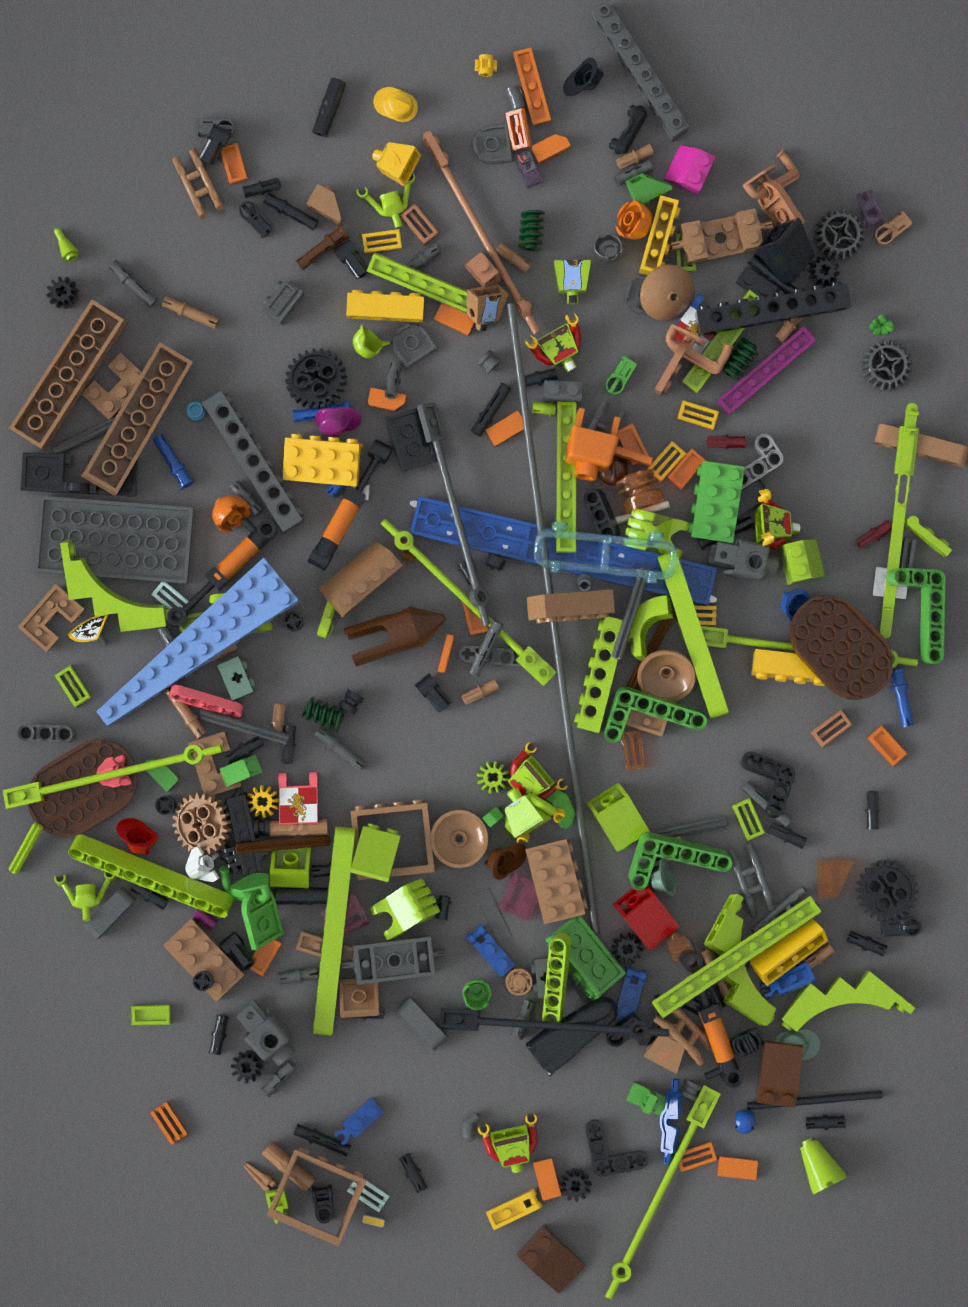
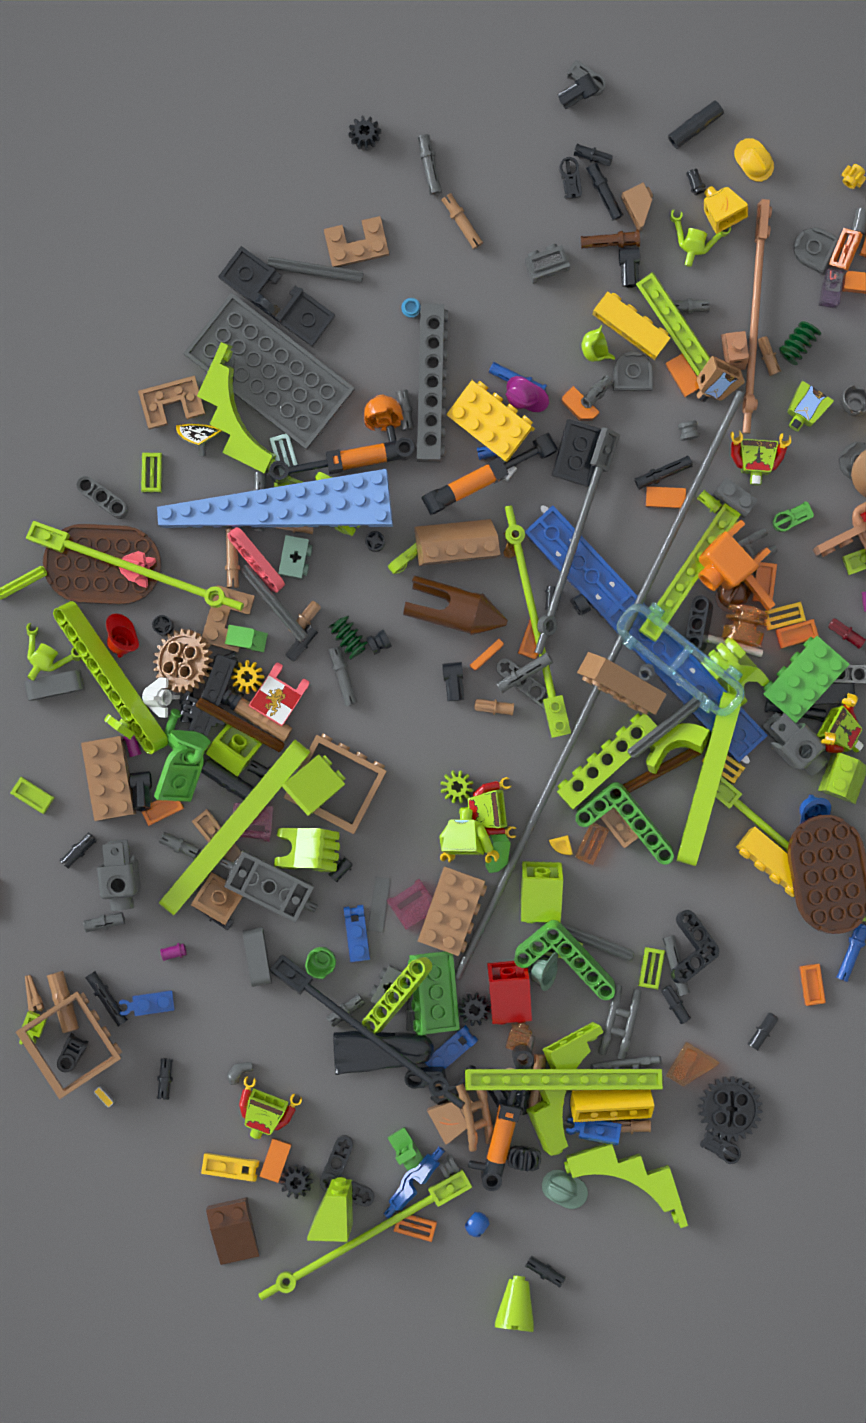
camera: 30 degrees right, 0 degrees up
medium nougat brick [9,300,127,451] -> none
lime cone [54,228,79,262] -> none
medium nougat brick [81,342,193,496] -> none
black pin [130,883,169,910] -> none
bright green piece [144,759,179,792] -> none
blue pin [153,434,195,490] -> none
medium nougat piece [171,147,224,219] -> none
black wheel [193,971,214,991] -> none
orange tile [221,143,248,185] -> none
black pin [225,736,264,764] -> none
black gear [231,1050,264,1084] -> none
black gear [285,348,348,409] -> none
light aqua tile [347,1178,390,1212] -> none
yellow tile [362,229,402,254] -> none
nougat tile [400,204,439,246] -> none
medium nougat dish [430,810,488,868] -> none
bright green piece [482,806,504,828] -> none
reddish brown piece [485,843,527,880] -> none
medium nougat wheel [506,968,532,996] -> none
black pin [524,367,559,387] -> none
medium nougat dish [637,650,695,701] -> none
yellow tile [677,400,719,430] -> none
orange tile [717,1156,758,1180] -> none
black piece [747,1091,882,1110] -> none
reddish brown slope [756,1041,804,1108] -> none
nougat tile [810,709,853,748] -> none
black pin [847,930,887,957] -> none
none -> lime plate [104,714,135,739]
none -> magenta pin [160,943,187,961]
none -> lime slope [307,1177,353,1242]
none -> yellow tile [549,835,573,855]
none -> black pin [686,168,706,195]

